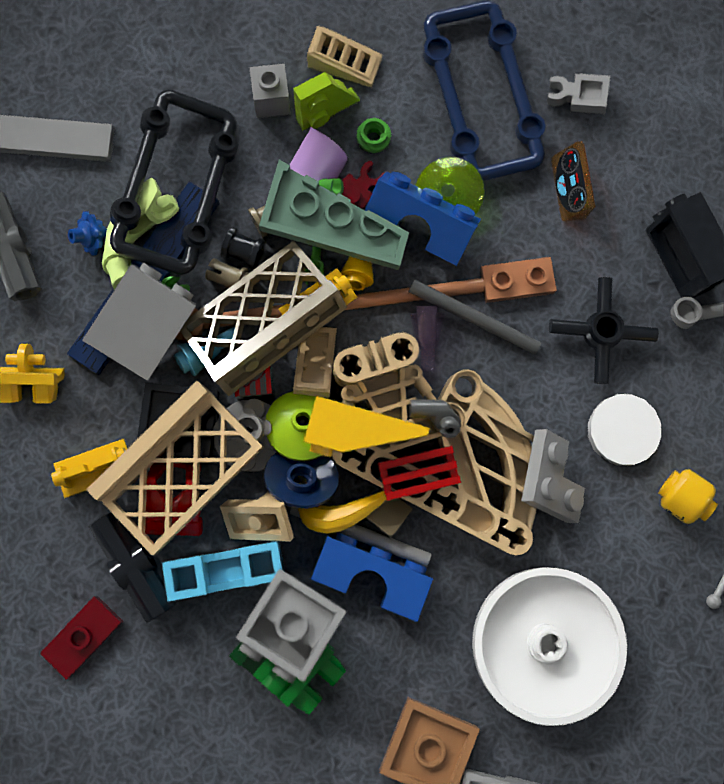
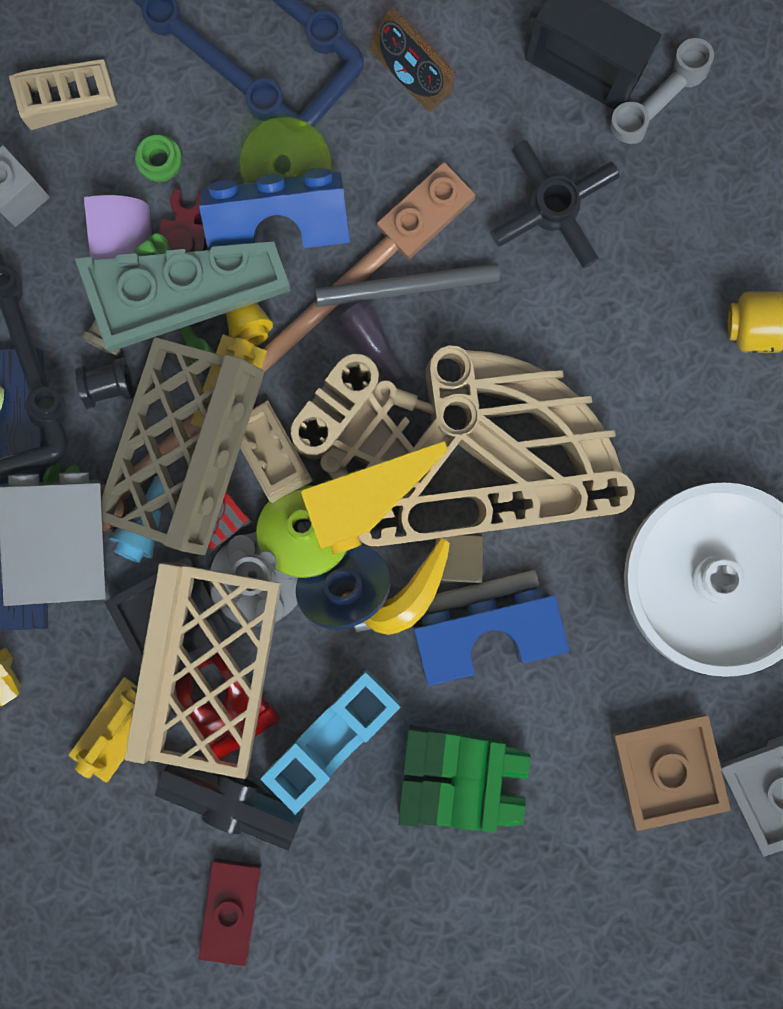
camera: 25 degrees left, 5 degrees up
dark tan pin [205,258,249,288] -> none
tan slope [220,491,294,541] -> none
light grey plate [236,569,347,683] -> none
lime wing [293,72,360,131] -> none
red tile [377,446,461,501] -> none
dark grey arm [409,399,461,438] -> none
light grey plate [522,429,585,523] -> none
white tile [588,394,661,466] -> none

